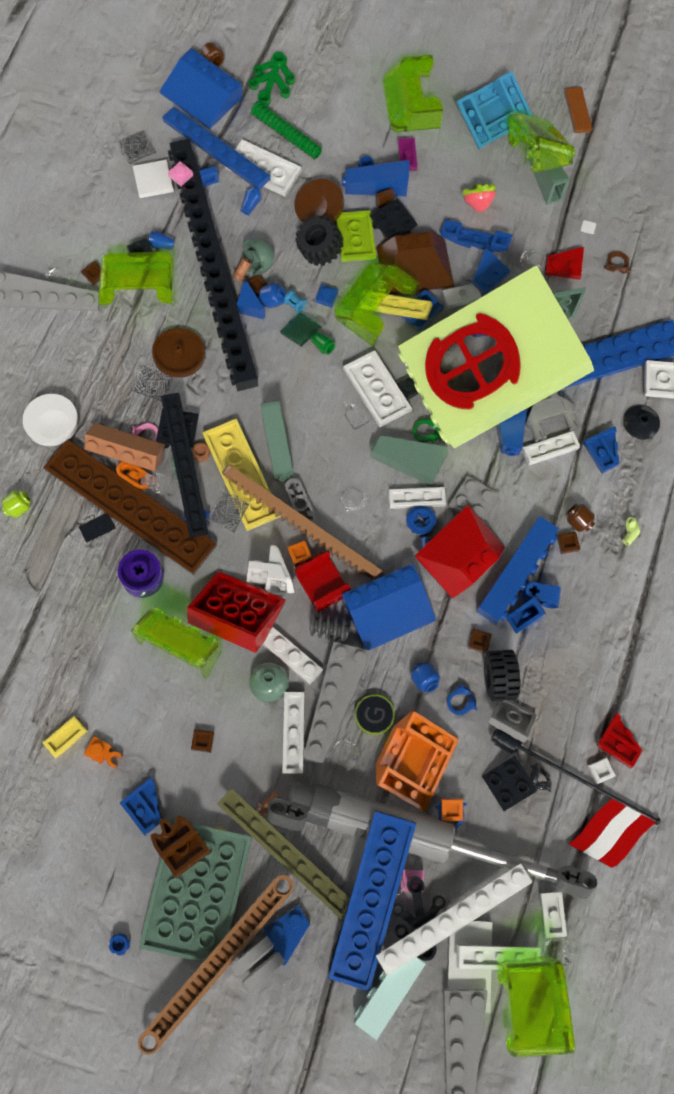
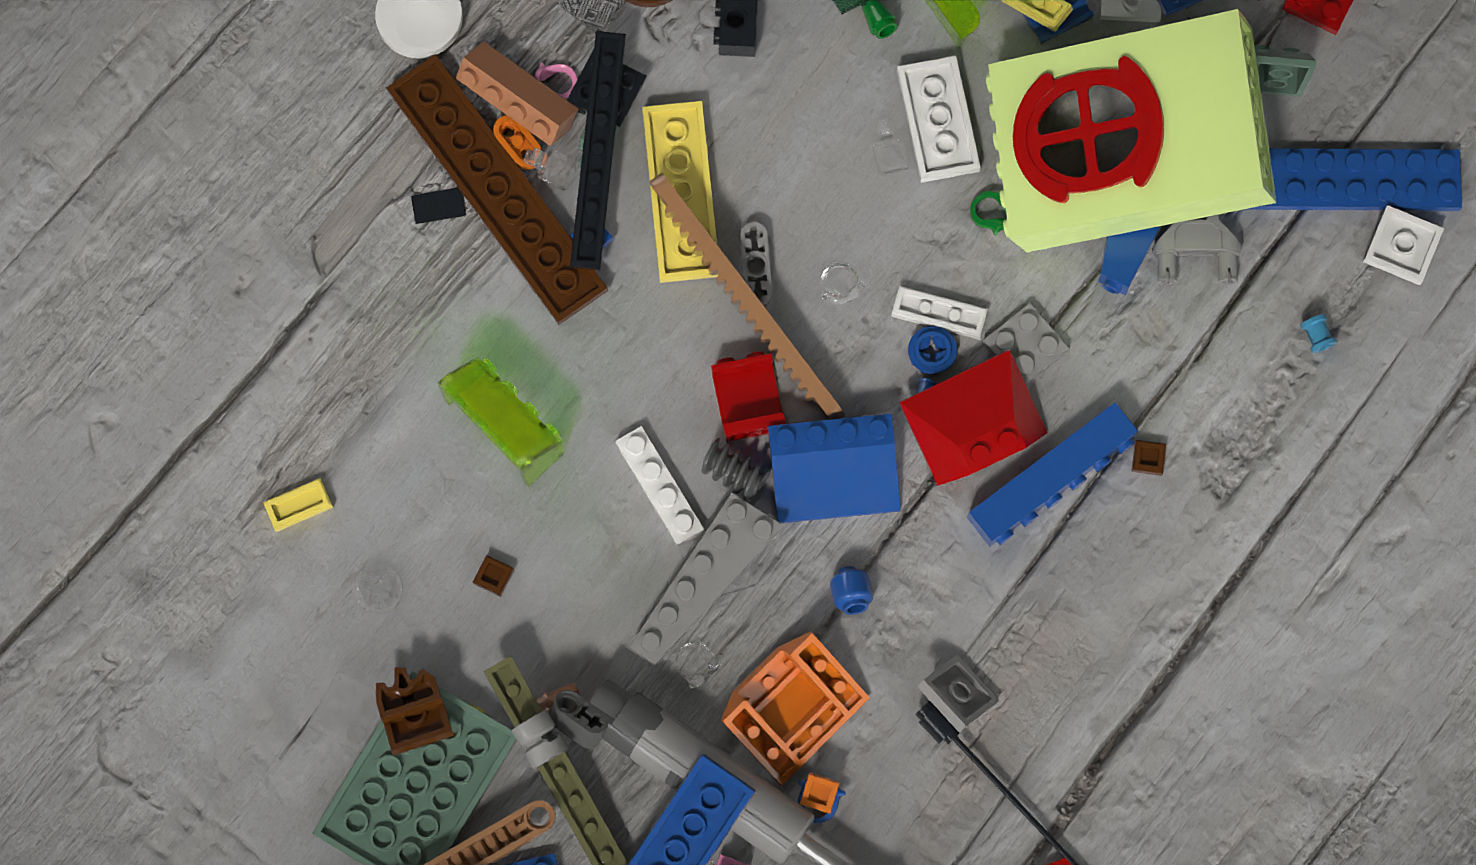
camera: 25 degrees right, 5 degrees up
lime head [2,490,31,518] -> none
orange plate [84,736,123,768] -> none
blue plate [109,933,130,956] -> none
dark purple wheel [117,549,164,598] -> none
blue wing [120,777,161,836] -> none
red slope [187,571,286,653] -> none
nougat tile [192,443,210,462] -> none
clear piece [208,490,249,533] -> none
white piece [246,545,295,595] -> none
sand green cylinder [250,662,289,703] -> none
sand green slope [261,401,293,481] -> none
white plate [282,692,304,774] -> none
orange plate [287,541,312,567] -> none
black tile [355,695,395,735] -> none
sand green slope [370,435,449,486] -> none
black plate [397,377,419,400] -> none
blue piece [447,684,477,715] -> none
reddish brown tile [468,629,492,653] -> none
black hinge [482,755,538,812] -> none
black tyre [484,649,521,701] -> none
blue slope [506,597,546,634] -> none
white tile [522,431,581,466] -> none
blue piece [522,582,561,608] -> none
black piece [530,763,552,792] -> none
reddish brown head [566,504,595,532] -> none
blue wing [583,426,620,474] -> none
white tile [587,757,616,785] -> none
red wing [596,713,643,769] -> none
reddish brown piece [604,252,631,274] -> none
yellowish green arm [622,517,640,546] -> none
black dish [623,405,660,440] -> none
none -> light grey wheel [511,710,569,769]
none -> dark azure bush [1300,314,1338,353]

